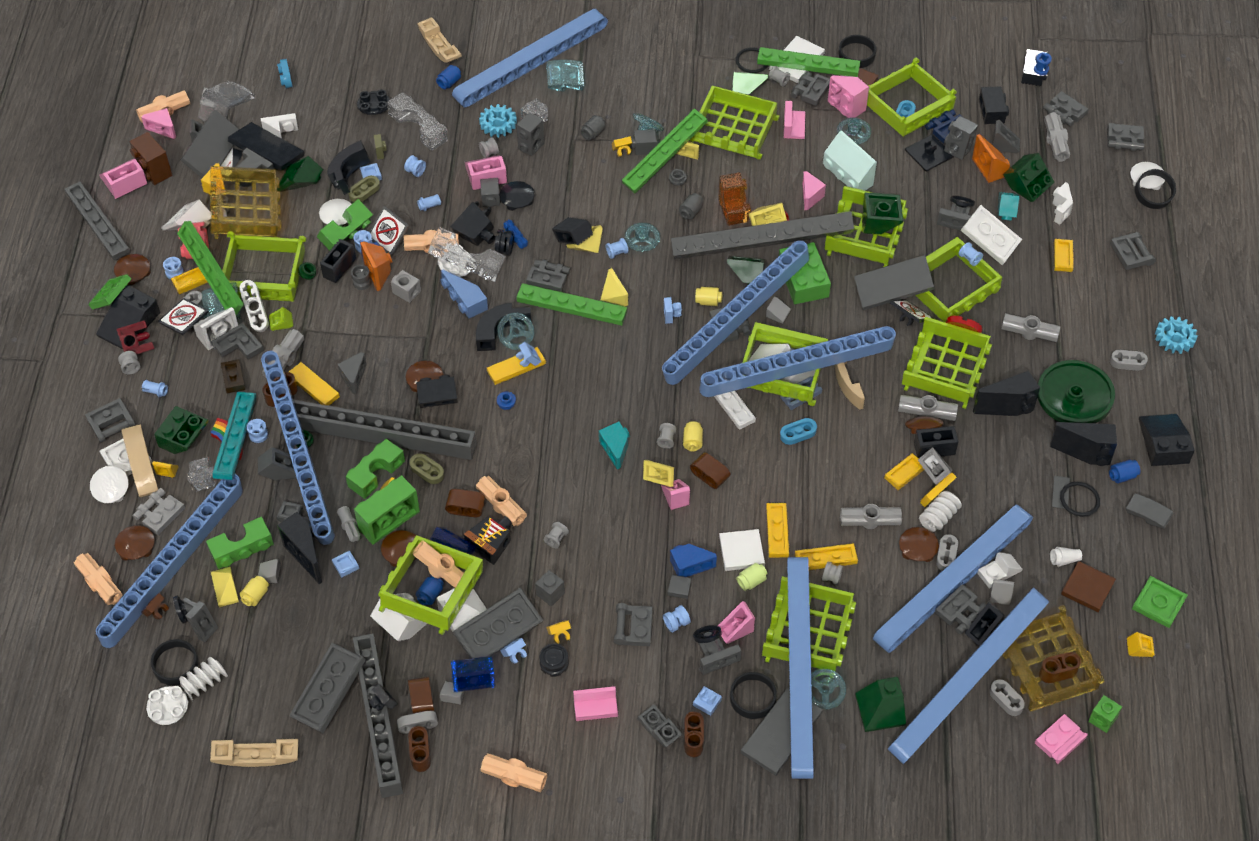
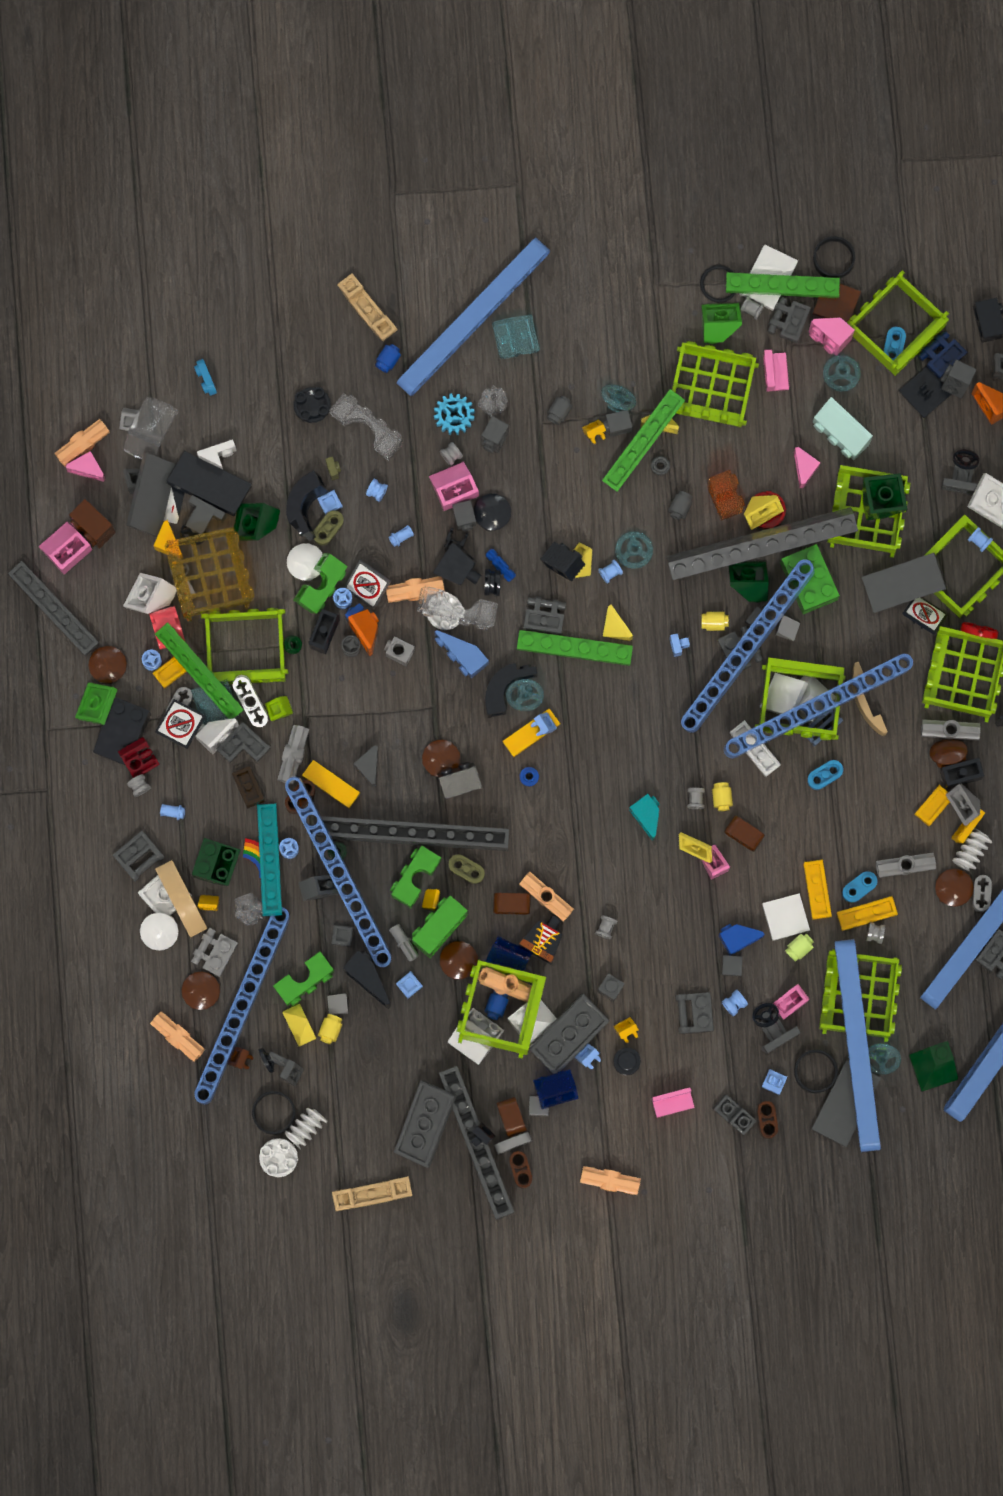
camera: 10 degrees left, 25 degrees up
none -> dark azure plate [842,871,877,903]

